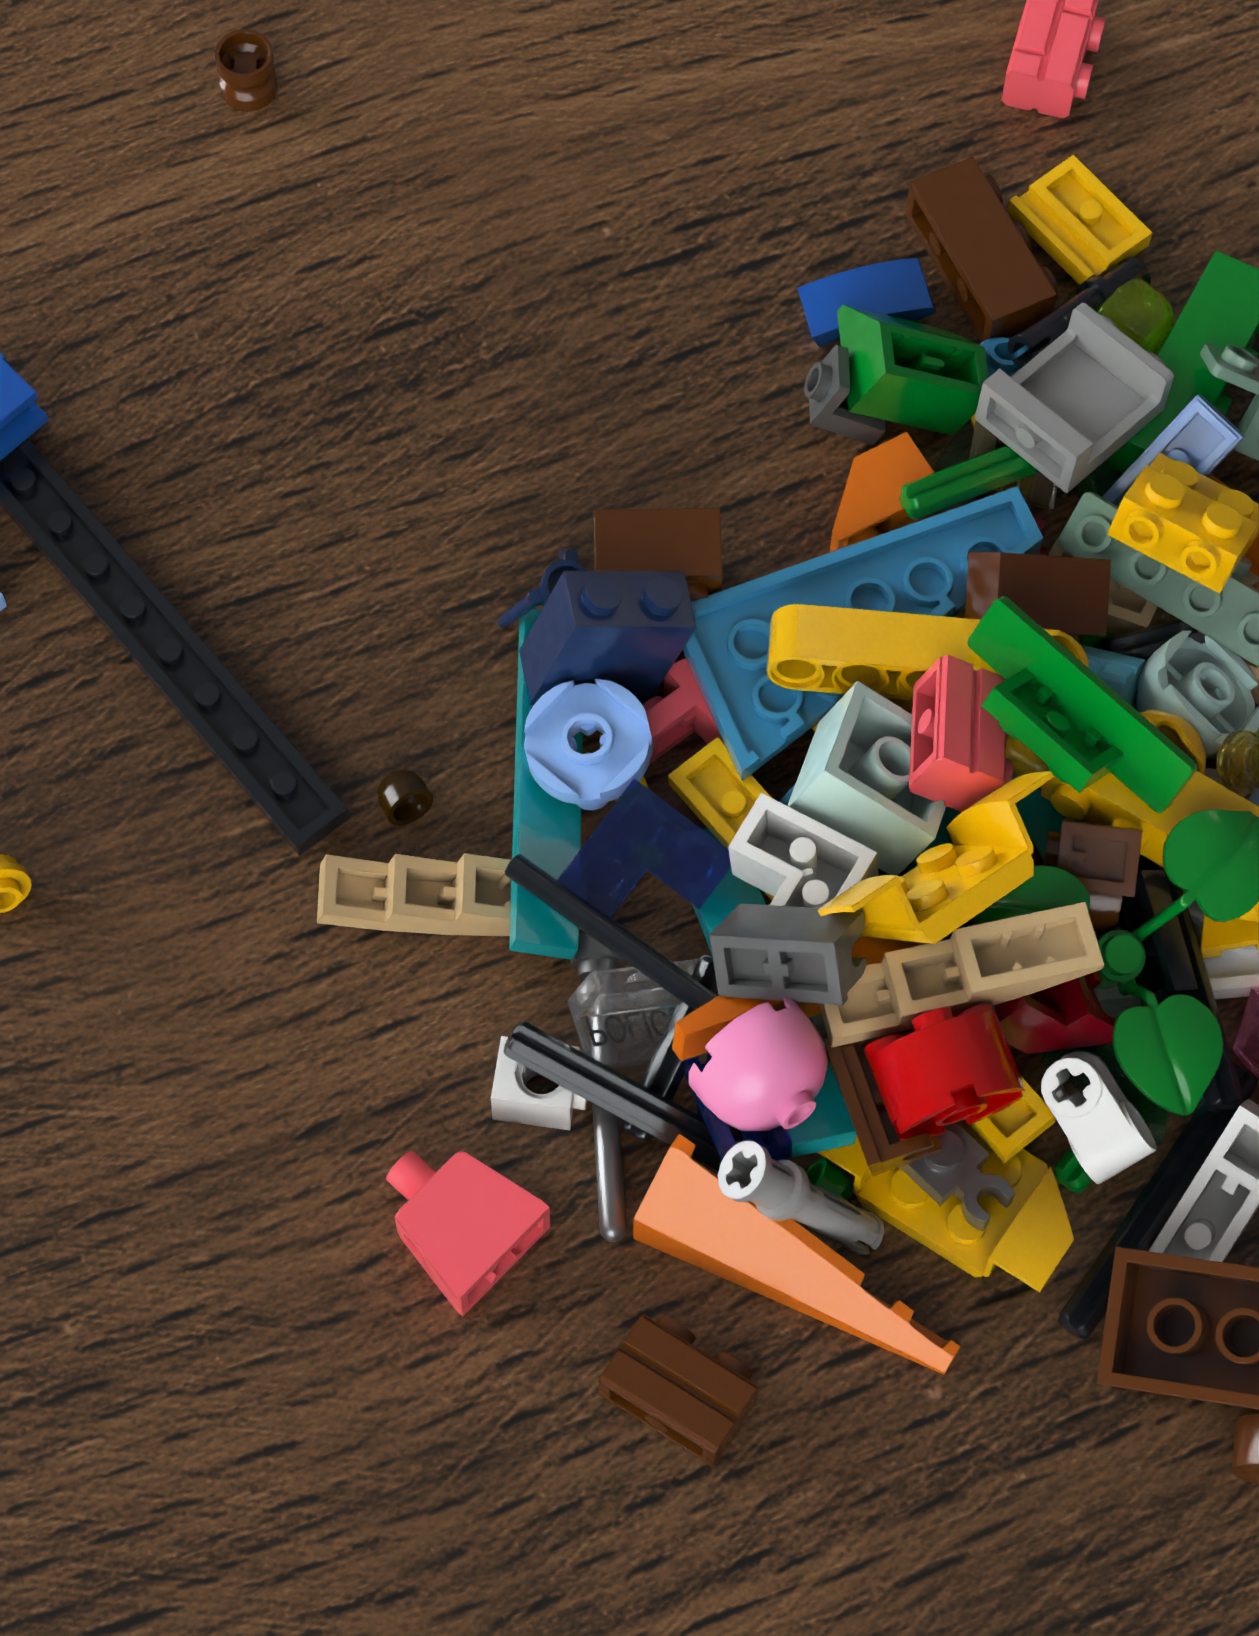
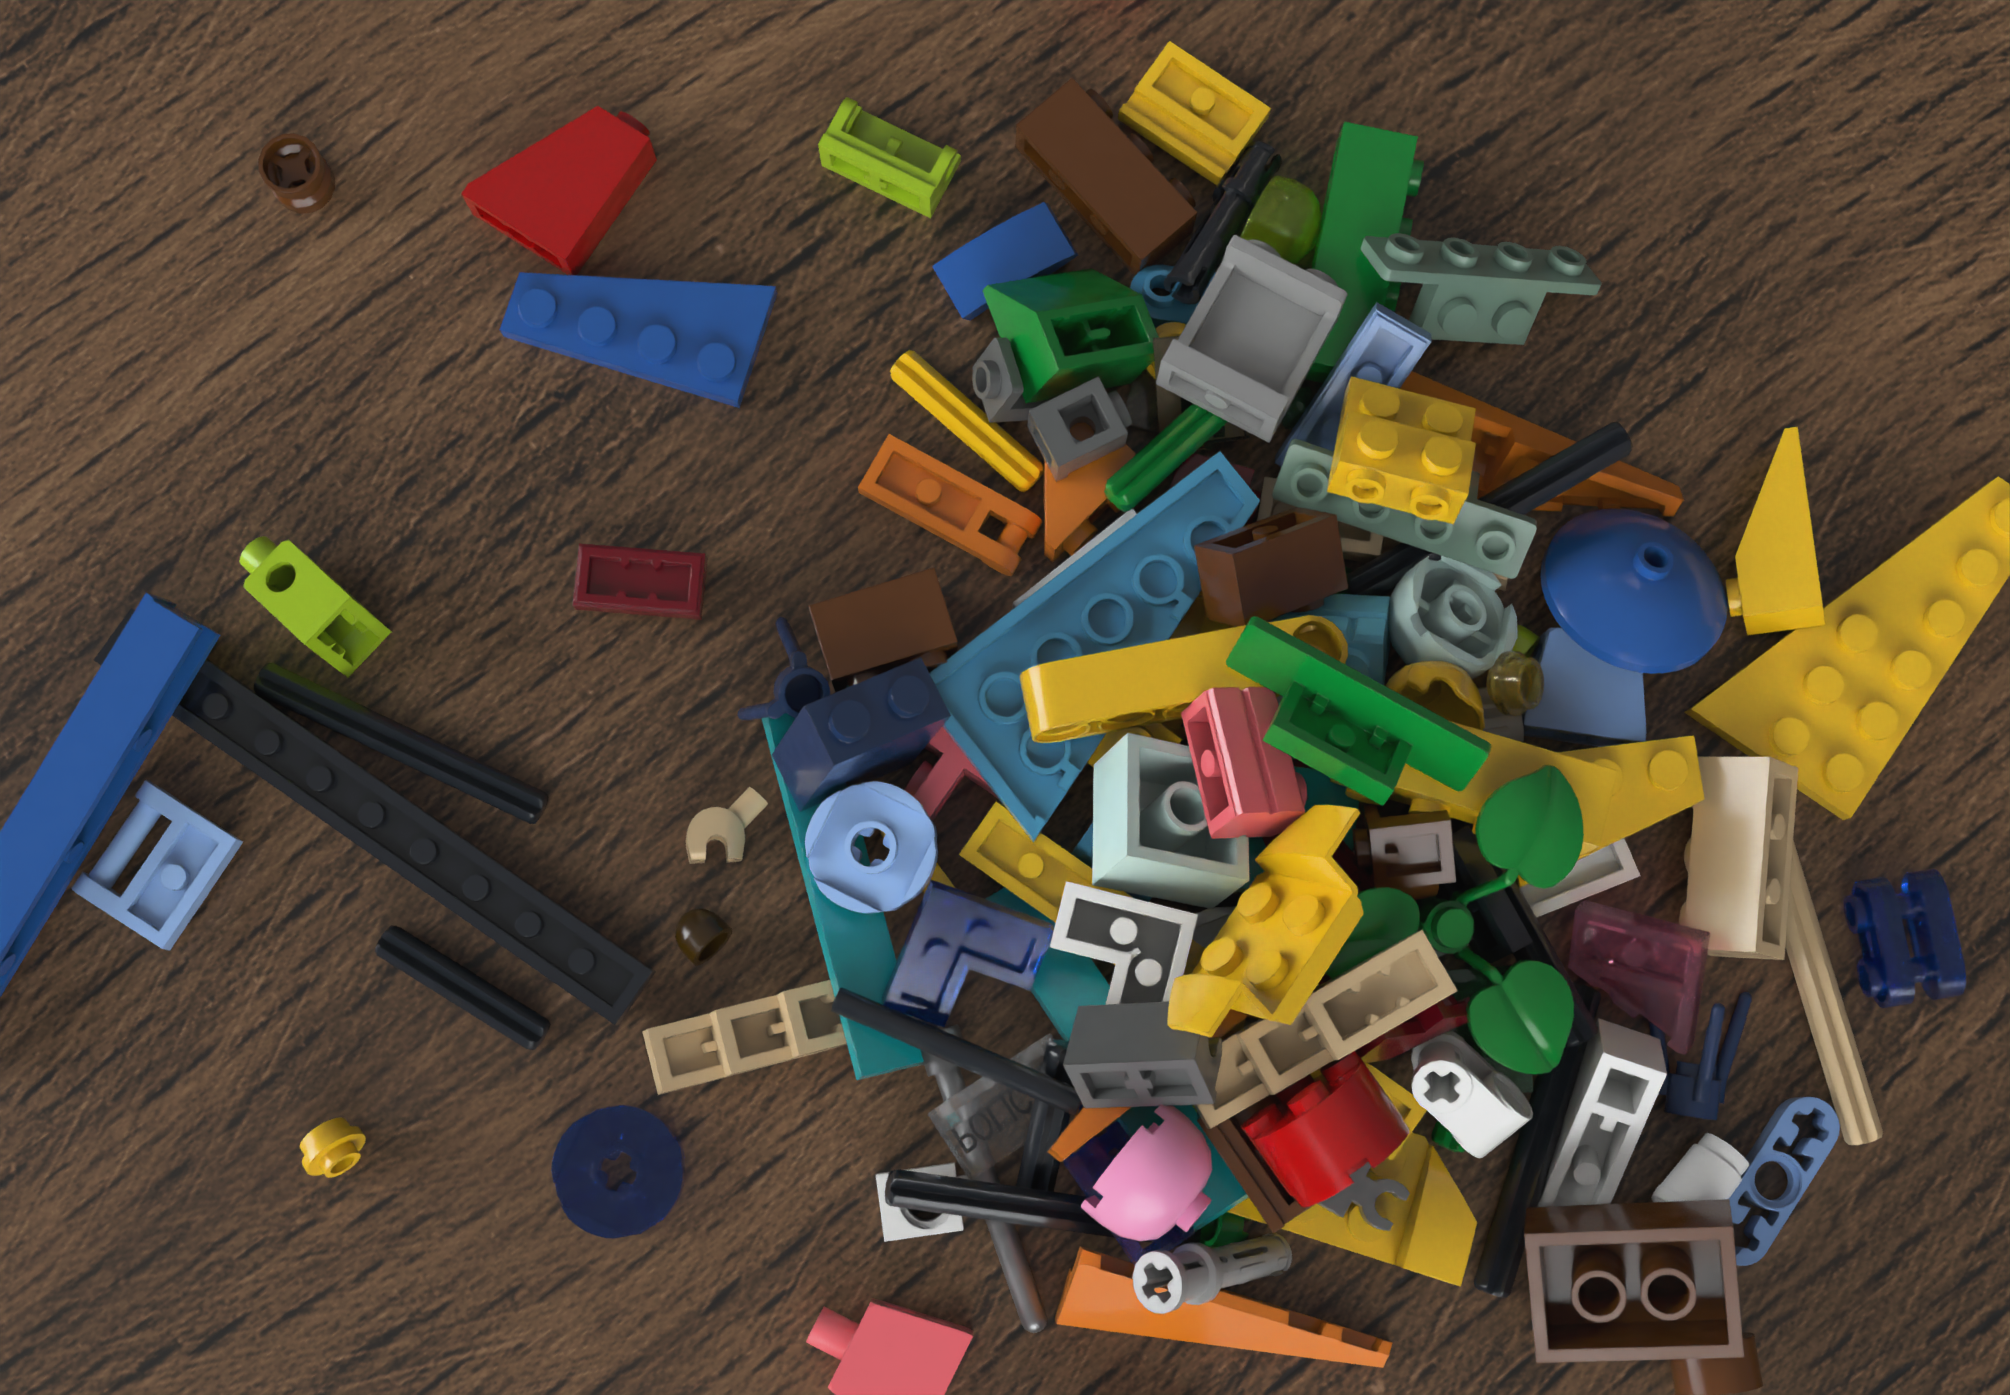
camera: 20 degrees left, 15 degrees up
none -> lime torso [239,536,392,678]
none -> black axle [253,663,549,824]
none -> black axle [375,925,551,1050]
none -> red slope [461,106,657,275]
none -> blue wing [499,272,778,408]
none -> clear blue plate [551,1105,686,1239]
none -> dark red plate [572,543,708,620]
none -> tan piece [685,787,768,864]
none -> lime hinge [818,97,961,218]
none -> orange plate [858,434,1043,576]
none -> yellow axle [890,350,1044,492]
none -> dark grey brick [1027,376,1132,482]

